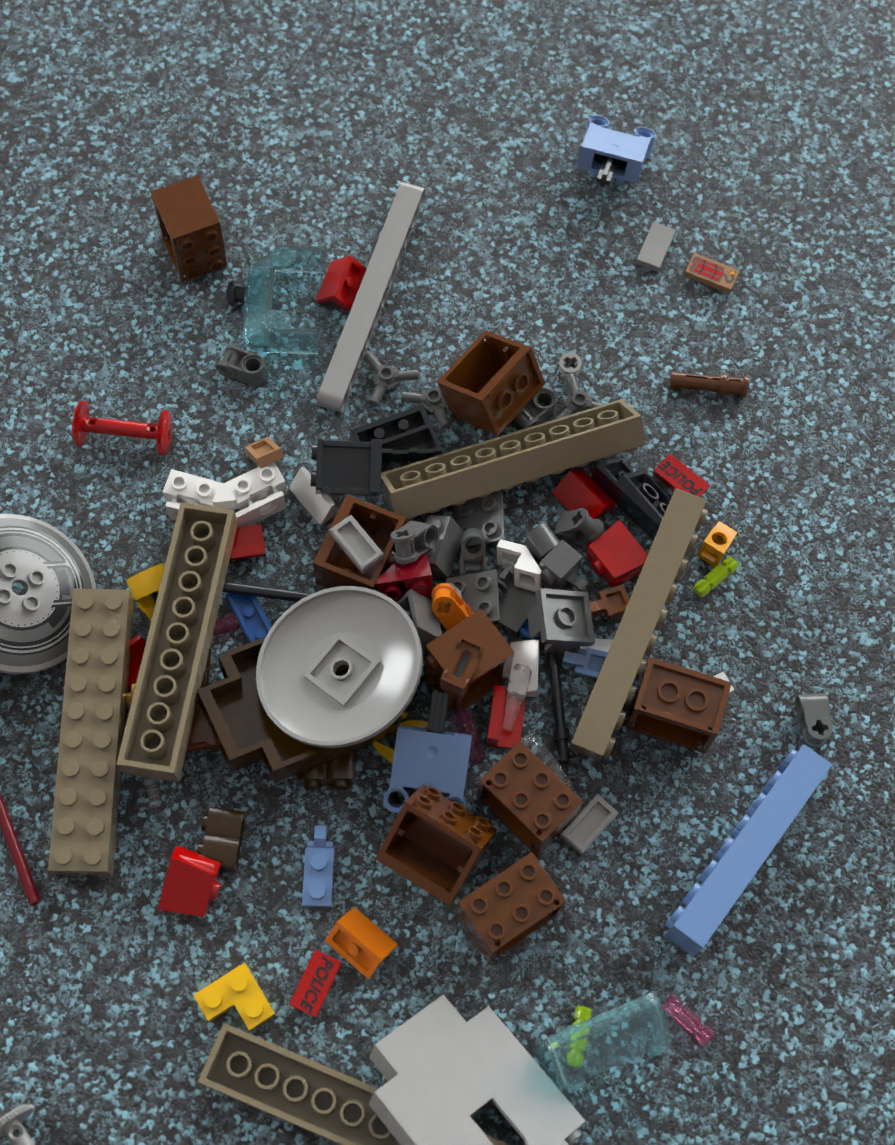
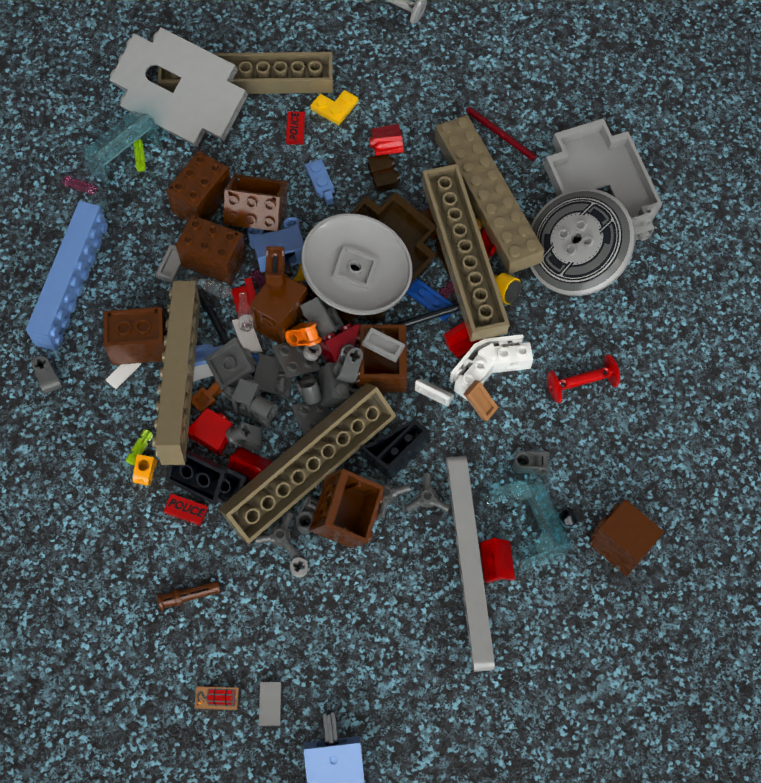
camera: 160 degrees right, 0 degrees up
black panel [310,437,382,497] -> none
orange panel [324,907,398,979] -> none
white slope [497,539,542,592] -> none

